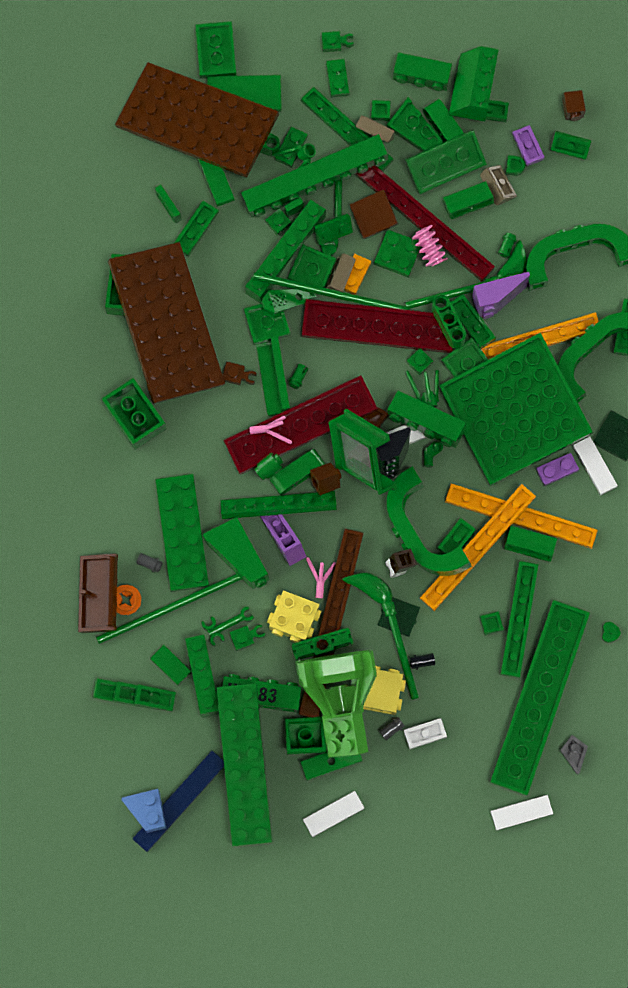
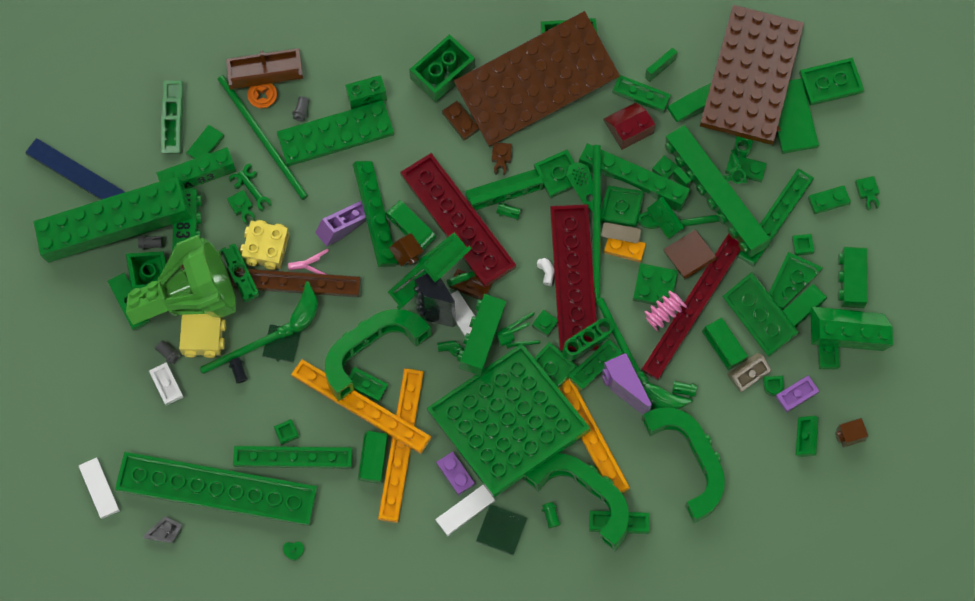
camera: 80 degrees right, 5 degrees down
medium blue wing [122,789,166,833] -> none
green slope [203,517,270,589] -> none
bright pink plant [250,416,292,444] -> none
green brick [254,453,283,480] -> none
white tile [303,791,364,837] -> none
dark tan slope [356,115,394,143] -> none
dark brown leg [385,549,417,578] -> none
none -> dark grey pin [138,235,162,250]
none -> green brick [345,75,387,109]
none -> reddish brown plate [442,101,479,141]
none -> white arm [537,258,555,286]
none -> green pin [542,502,561,529]
none -> dark red slope [603,102,655,150]

